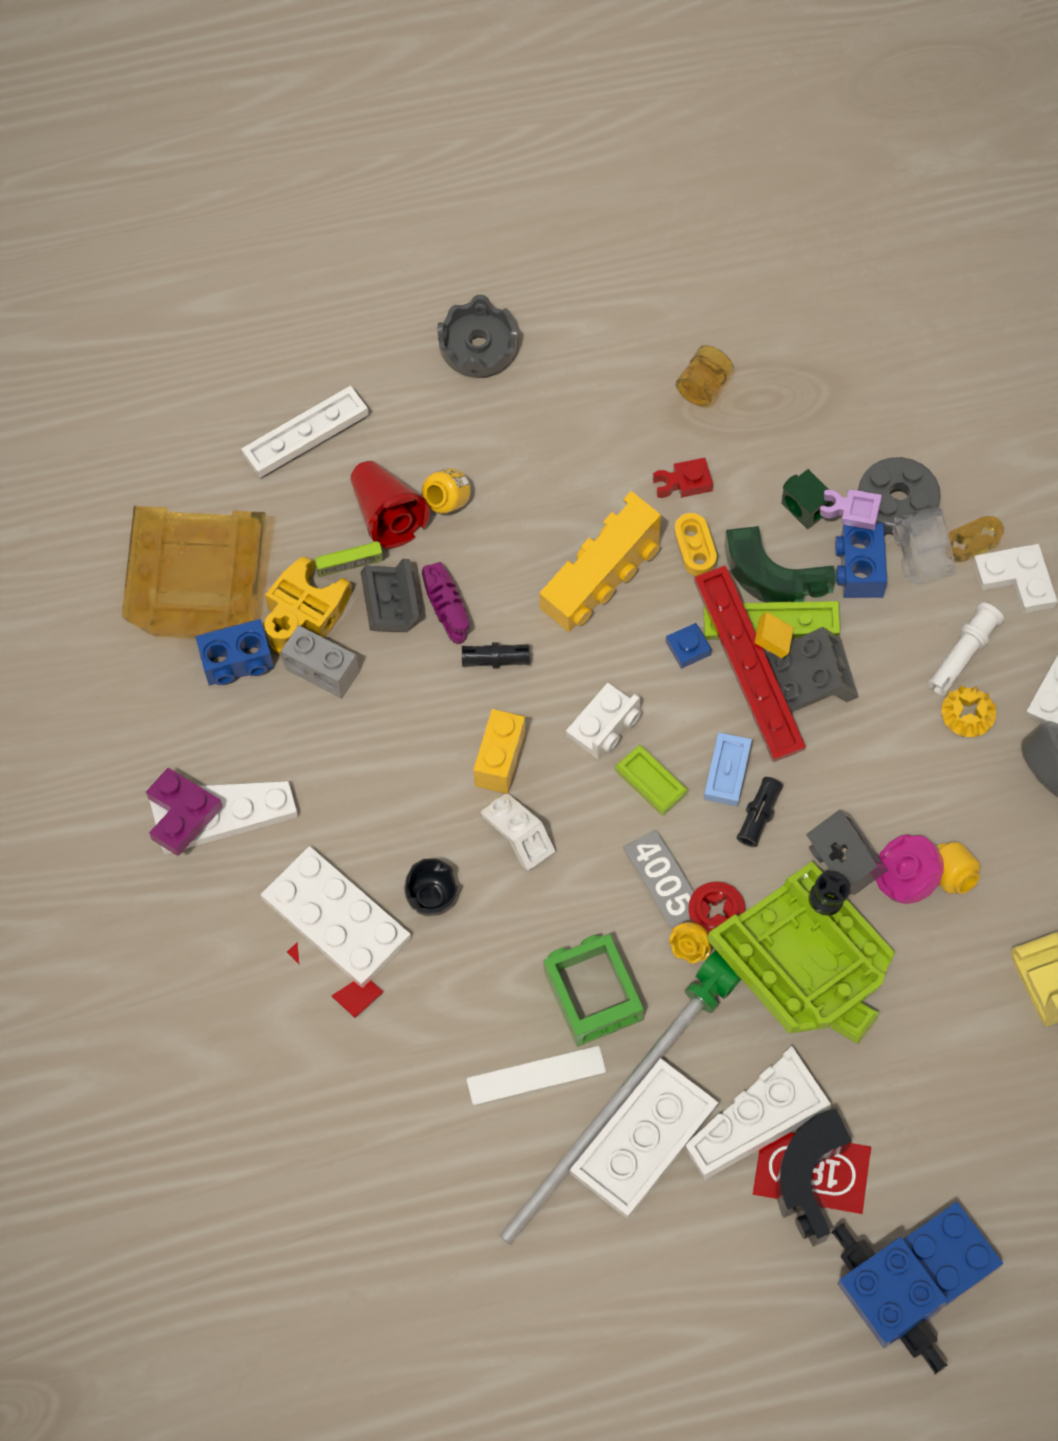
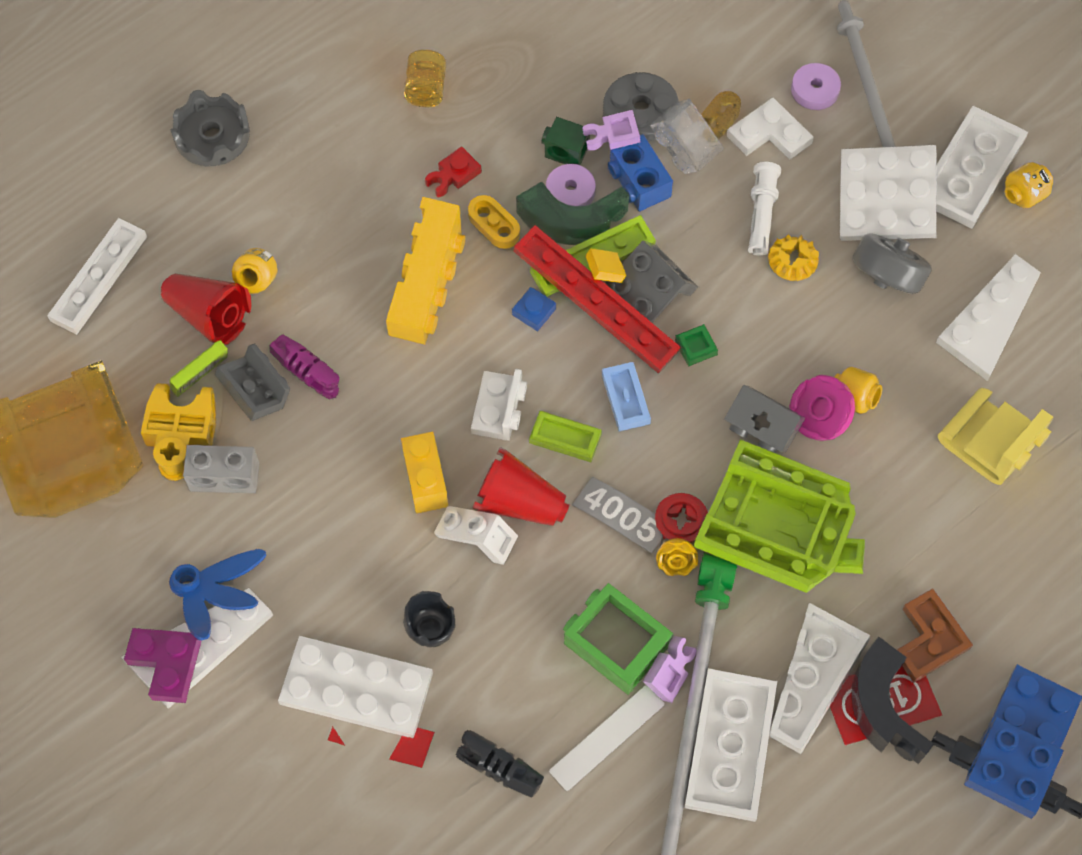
camera: 30 degrees left, 0 degrees up
blue brick [195,619,274,686] -> none
black pin [462,642,530,669] -> none
black pin [736,777,783,847] -> none
black wheel [808,871,850,916] -> none
none -> blue plant [169,549,266,641]
none -> black hinge [456,730,544,798]
none -> red cone [472,447,570,526]
none -> lavender piece [546,164,596,213]
none -> lavender plate [643,636,697,703]
none -> green tile [675,324,718,367]
none -> dark orange plate [897,588,973,683]

